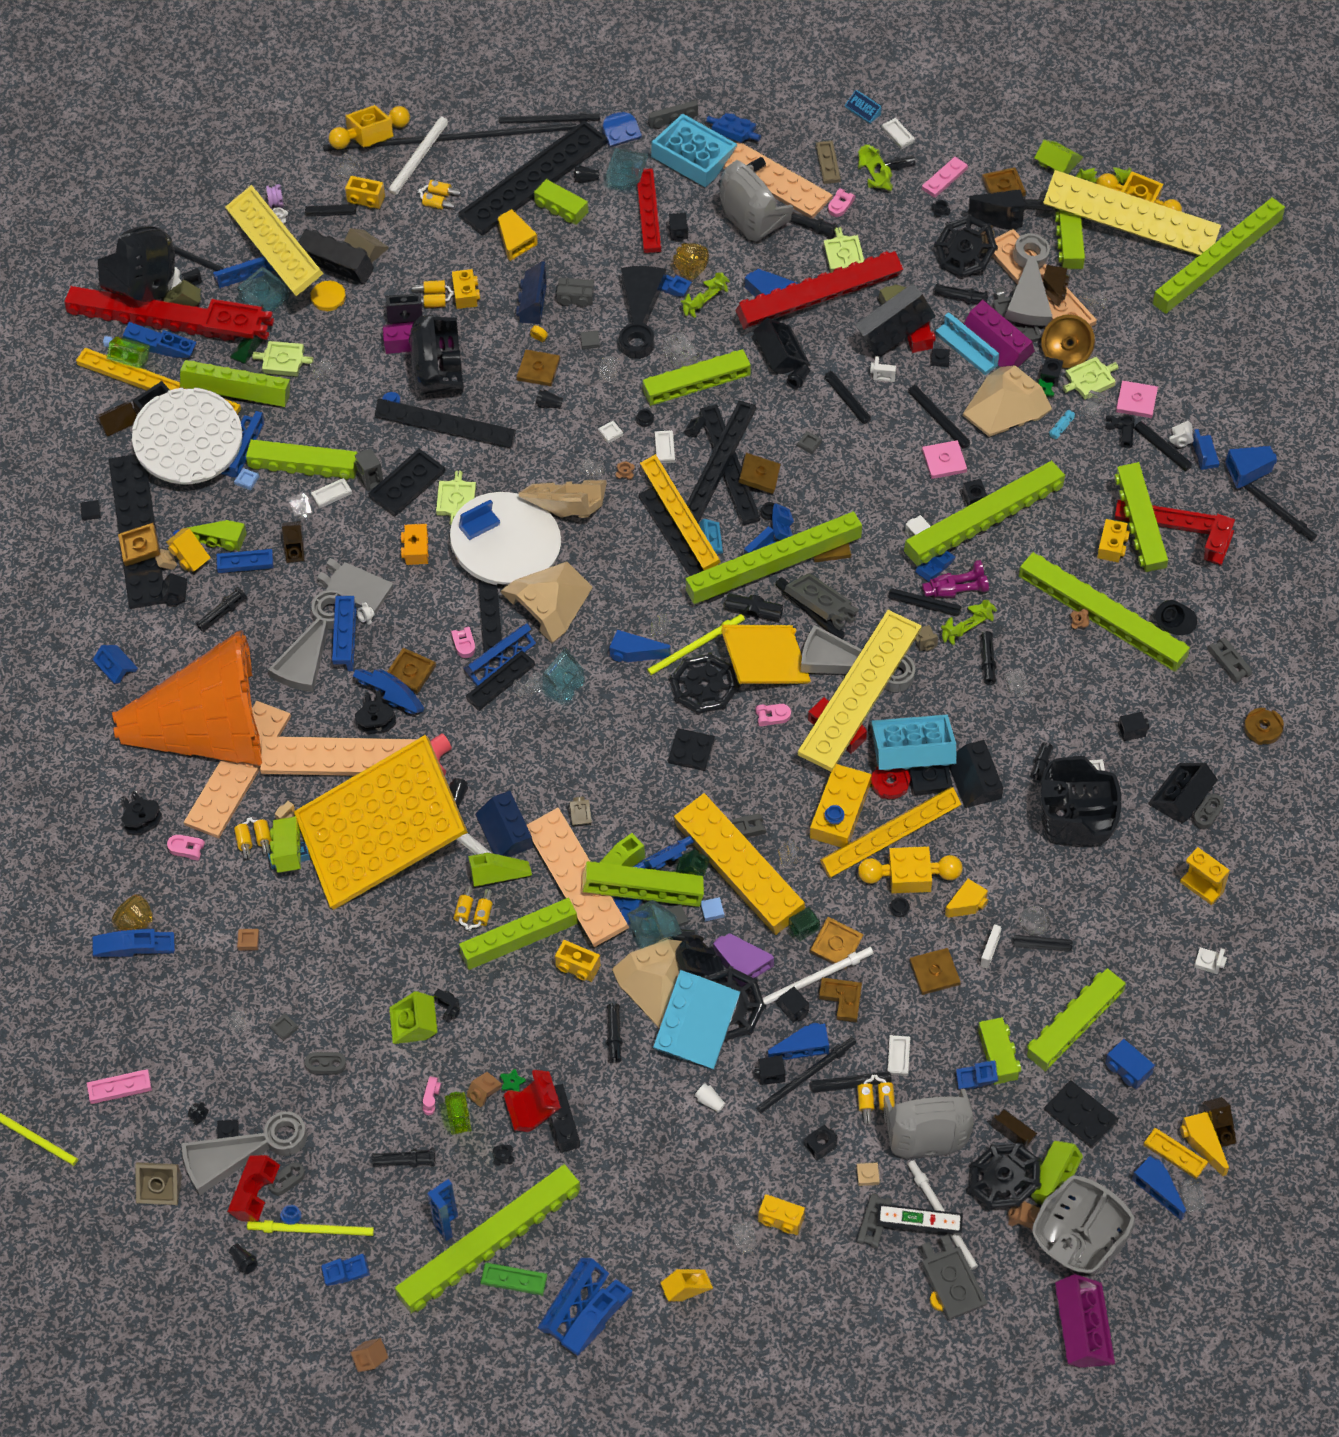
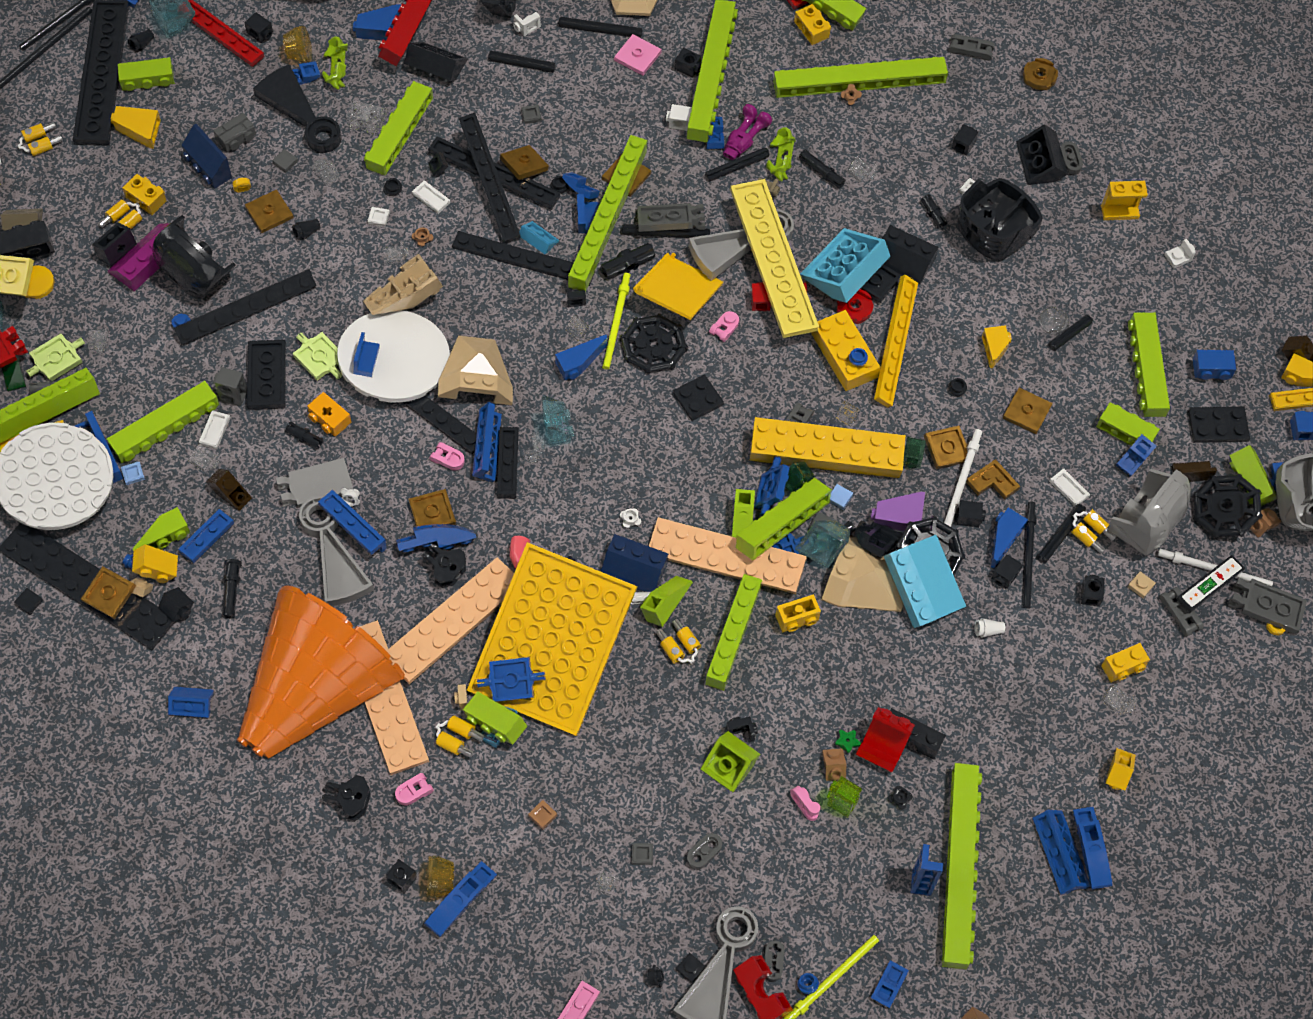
camera: 50 degrees left, 5 degrees up
black pin [372,1147,436,1167] -> none
bright green tile [481,1262,548,1296] -> none
dark tan bracket [569,797,592,826] -> none
black pin [607,1003,623,1063] -> none
yellow plate [640,454,721,571] -> none
black cone [787,365,810,389] -> none
yellow brick [858,846,963,894] -> none
white tile [980,924,1002,968] -> none
black piece [1155,600,1197,635] -> none
none -> black pin [285,422,323,449]
none -> black brick [386,859,417,894]
none -> blue plate [477,657,546,702]
none -> black plate [567,290,586,308]
none -> white plate [620,508,641,528]

